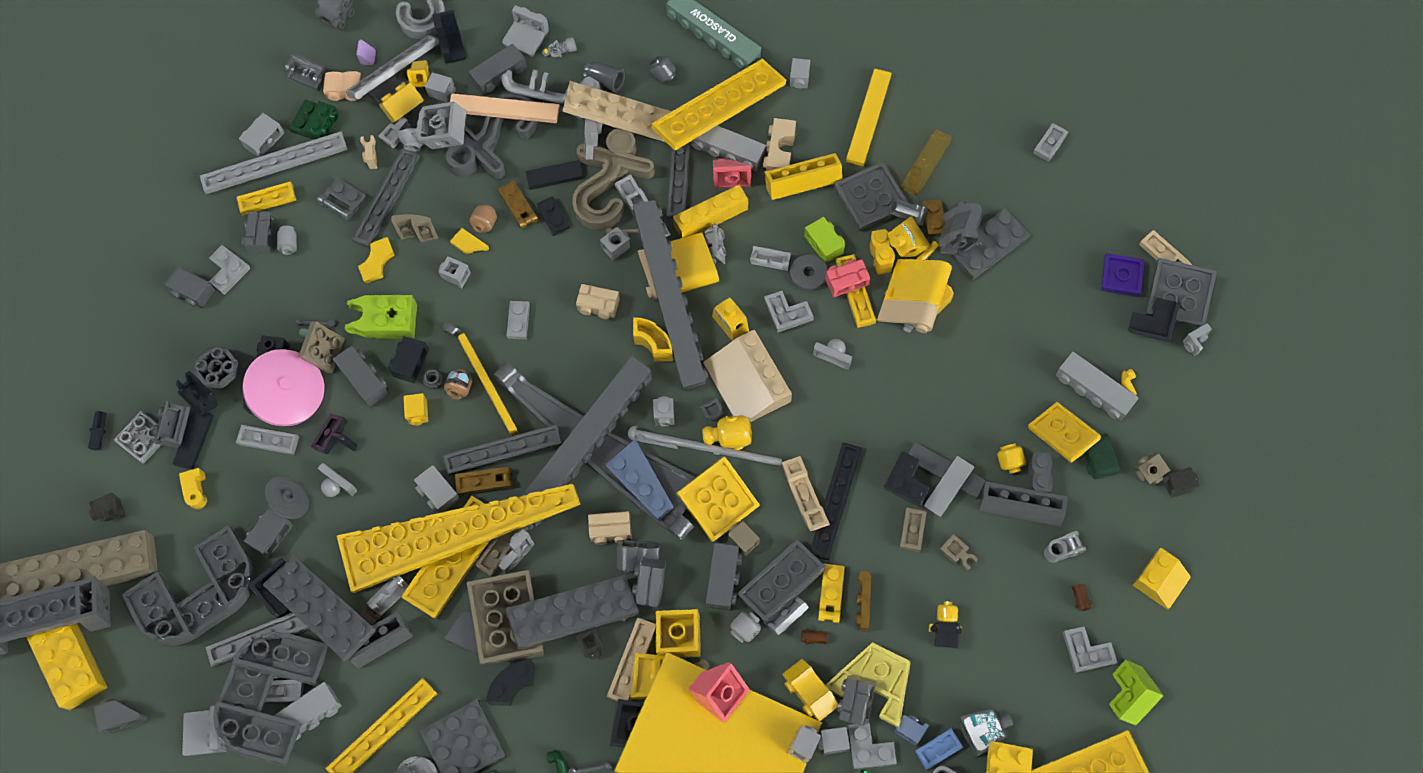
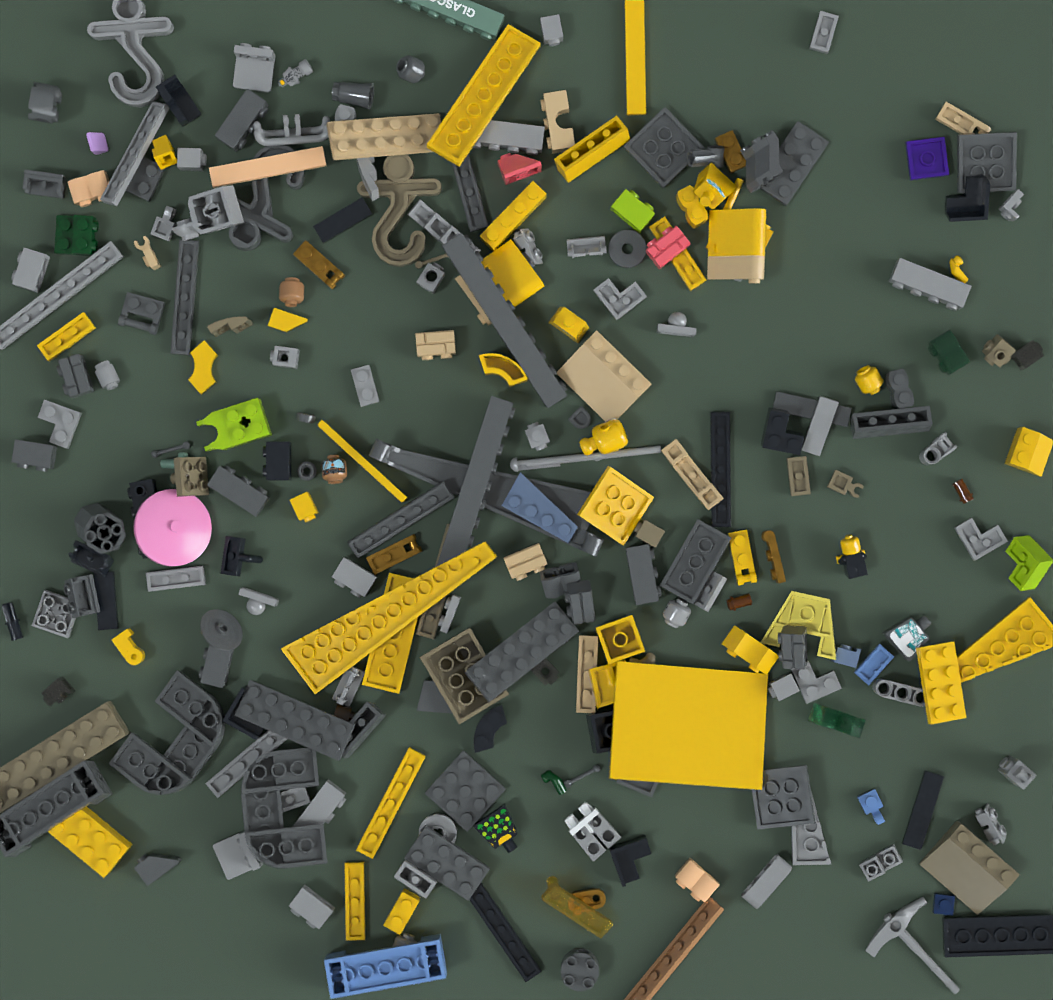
camera: 25 degrees left, 20 degrees up
yellow brick [379,82,424,123] -> none
black plate [536,196,570,236] -> none
coral slope [688,662,750,723] -> none
light grey brick [787,726,821,763] -> none
clear yellow piece [901,129,952,197] -> none
yellow tile [1028,402,1101,463] -> none

